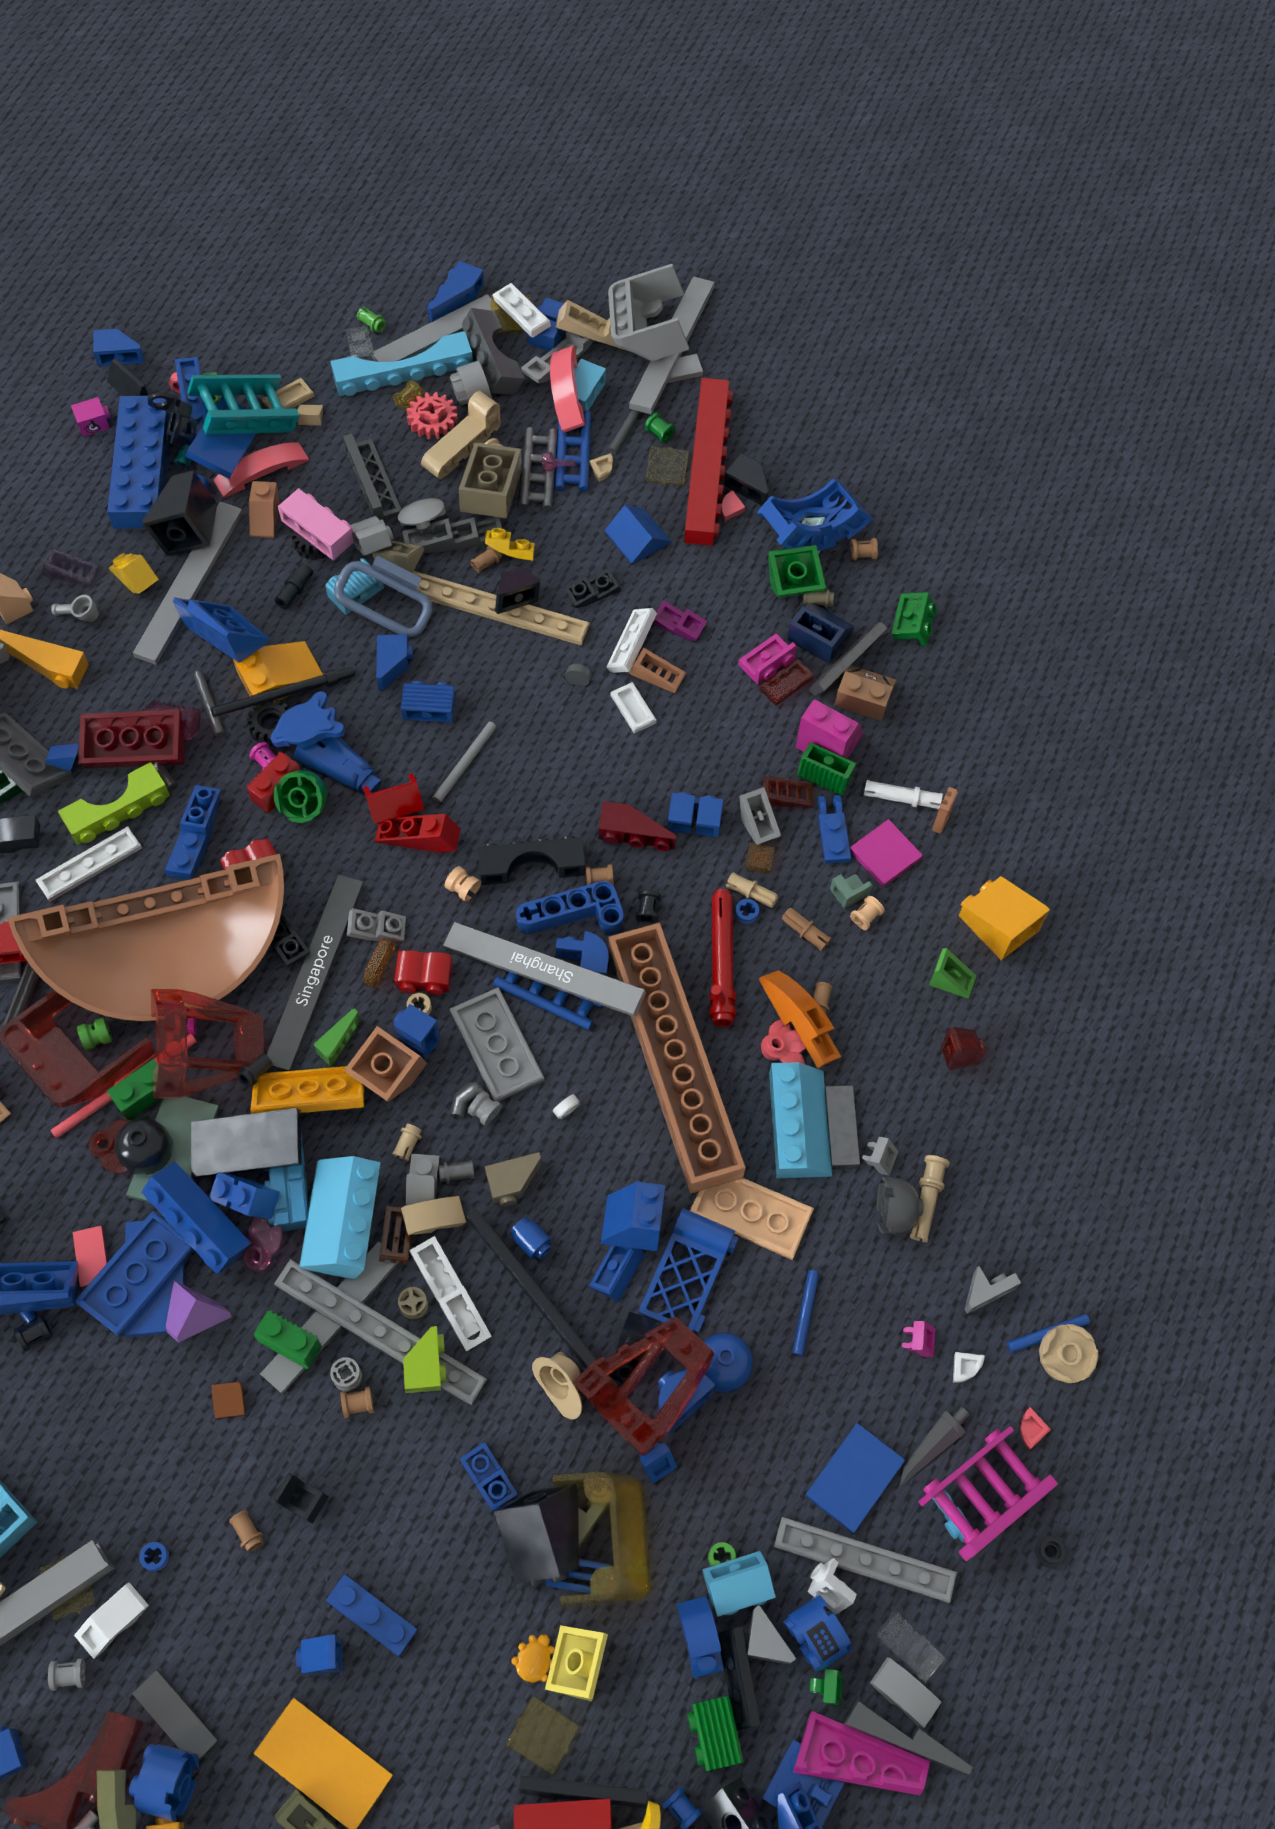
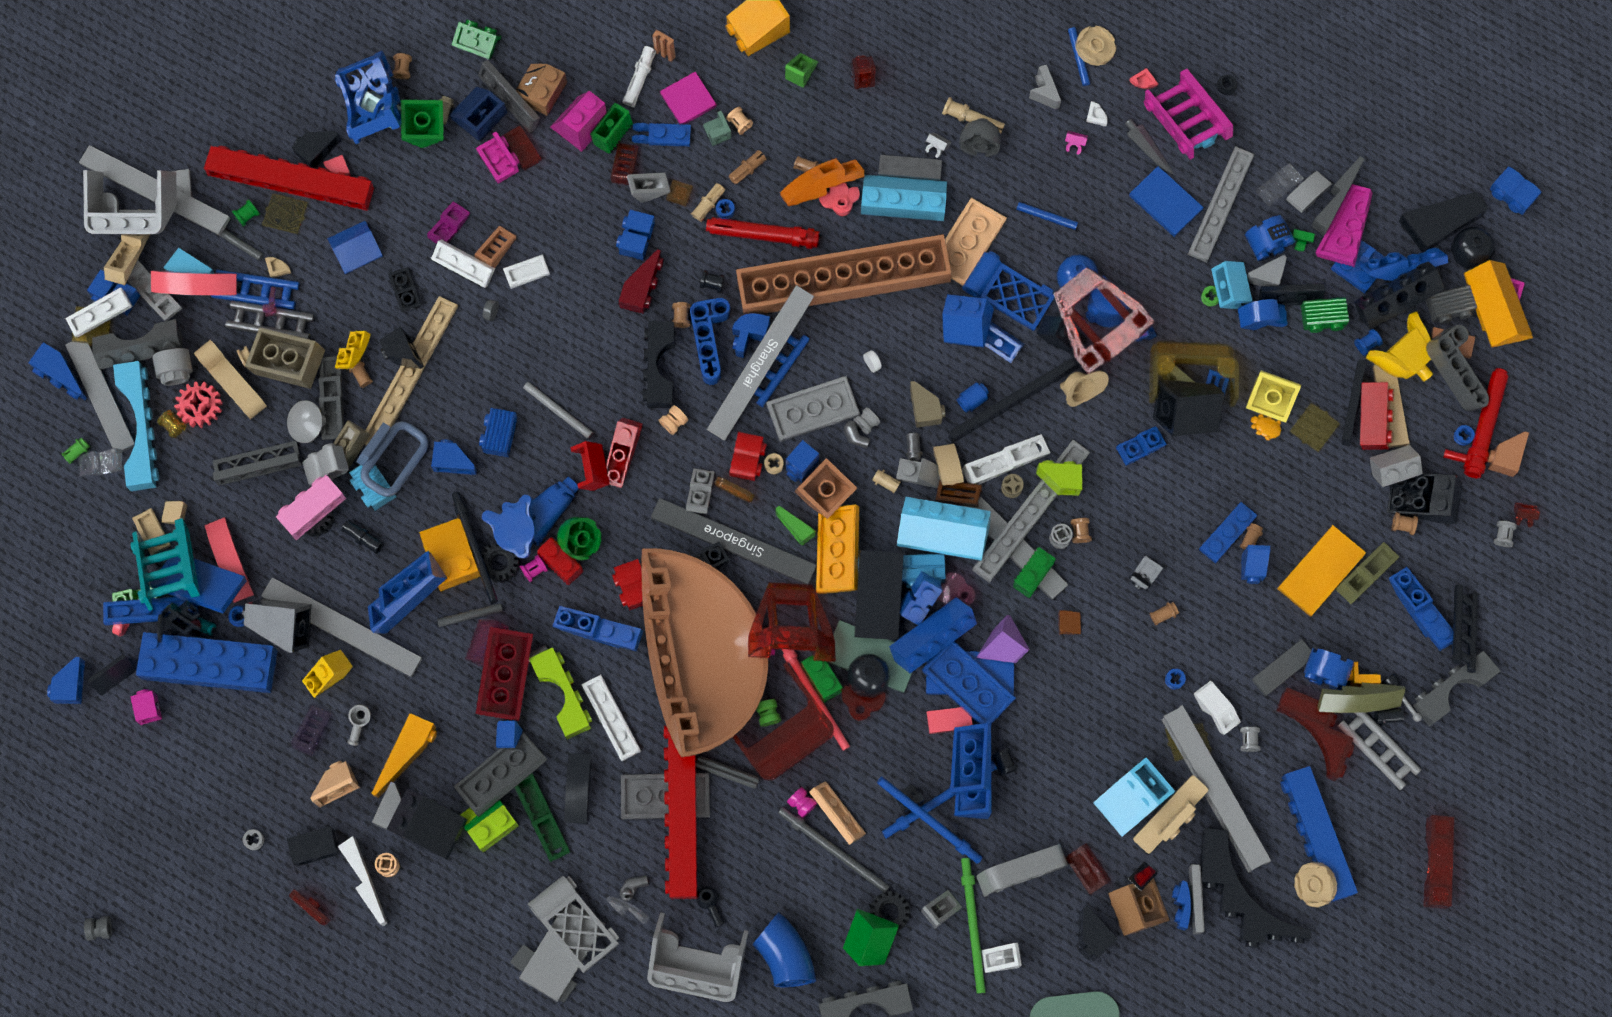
camera: 80 degrees left, 10 degrees up
black pin [237,1054,273,1086] -> none
nougat slope [249,481,280,538] -> none
white bracket [808,1558,857,1615] -> none
none -> medium nougat pin [1240,523,1263,550]

